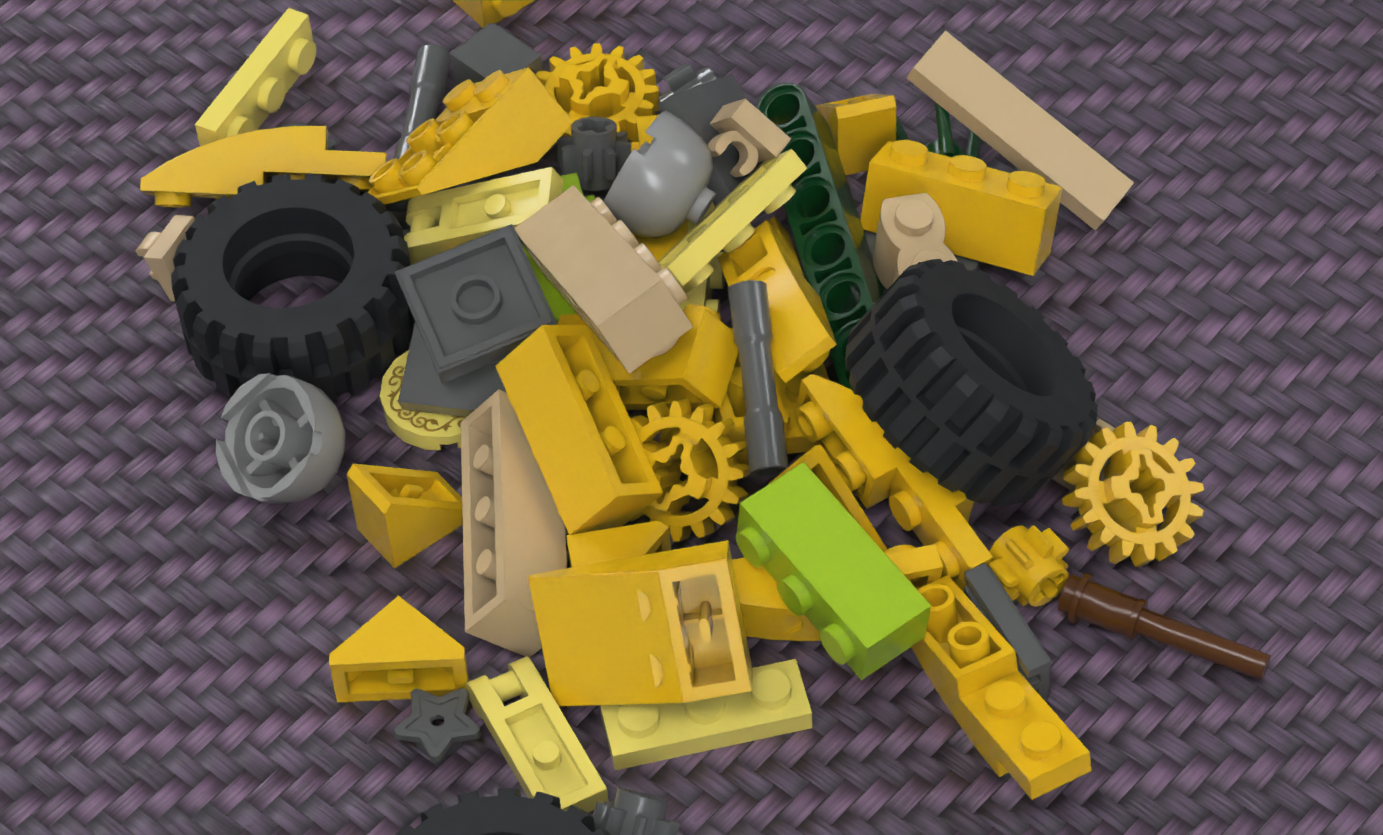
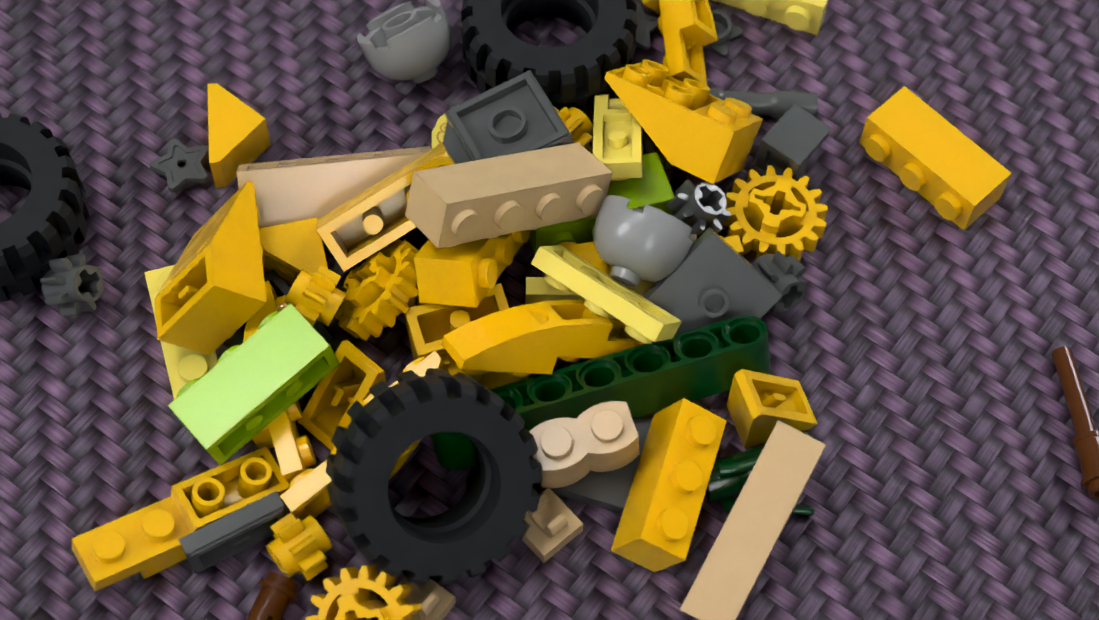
camera: 80 degrees right, 10 degrees up
yellow slope [347,464,463,569] -> none
light yellow plate [465,656,609,813] -> none
tan tile [708,98,791,178] -> none
dark grey piece [728,280,789,478] -> none
none -> yellow gear [284,264,347,326]

